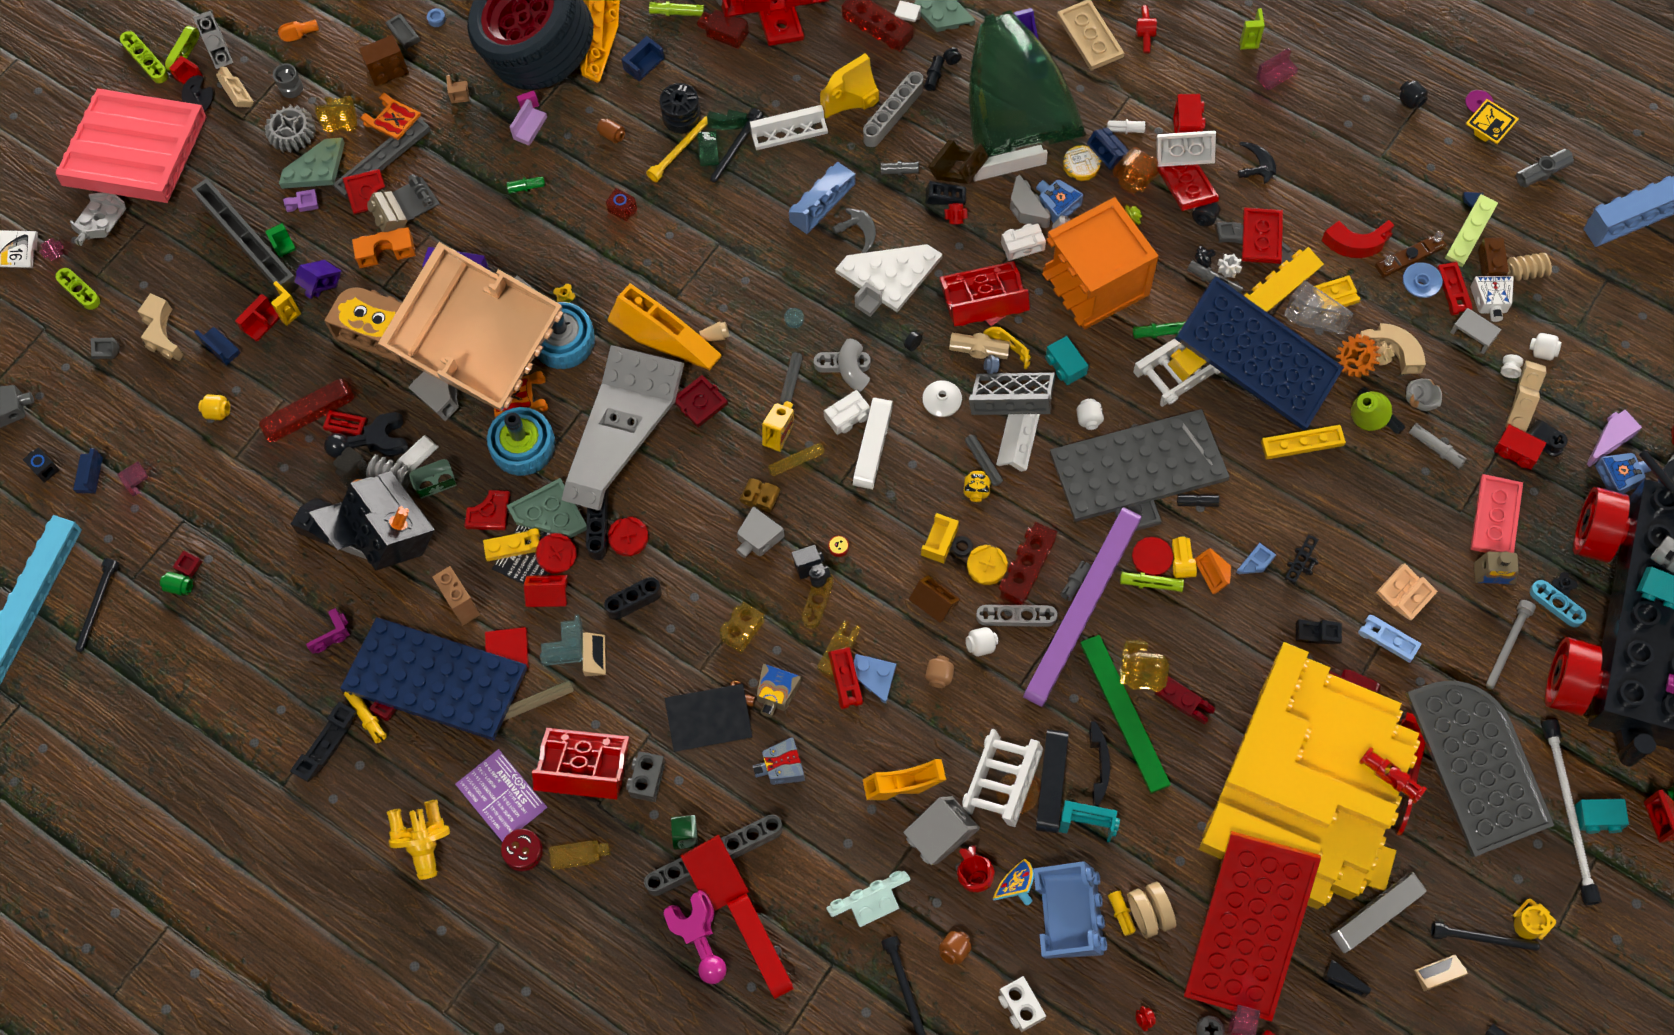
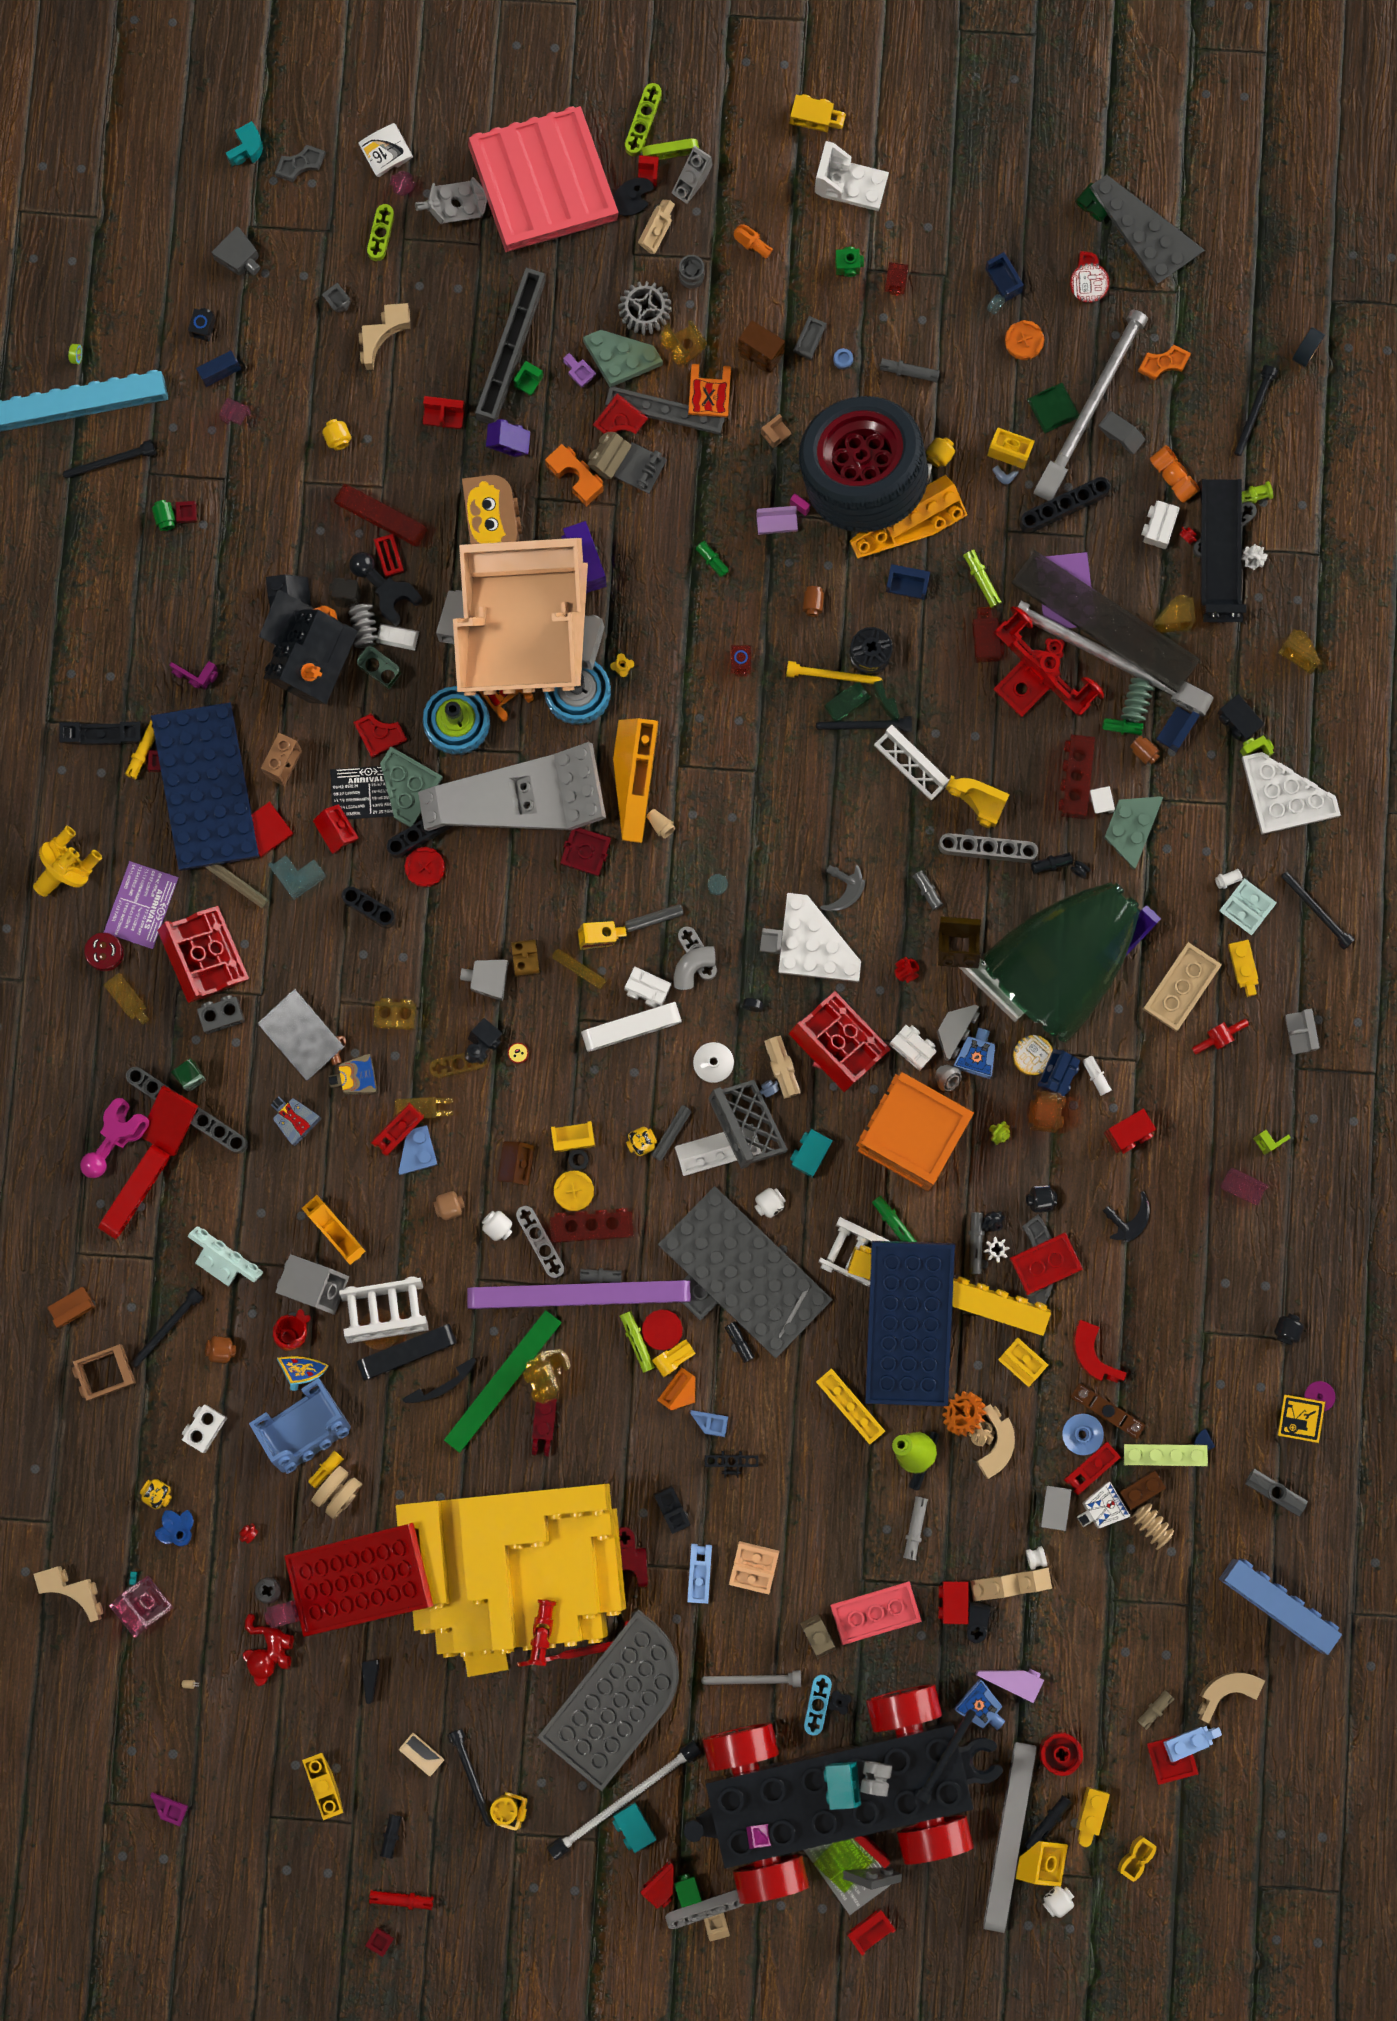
camera: 55 degrees right, 15 degrees up
dark blue panel [195,327,241,366] -> none
yellow panel [271,281,301,326] -> none
yellow plate [483,528,540,562] -> none
red tile [535,533,576,574] -> none
tan slope [583,633,606,676] -> none
medium blue wedge [789,162,855,234] -> none
black slope [925,181,966,205] -> none
yellow piece [983,327,1031,369] -> none
teal panel [1059,800,1120,842] -> none
red tile [1155,160,1219,211] -> none
white slope [1156,131,1216,167] -> none
clear slope [1284,280,1354,335] -> none
light grey beam [1330,872,1427,953] -> none
light grey hair [1406,378,1442,411] -> none
white head [1530,333,1562,360] -> none

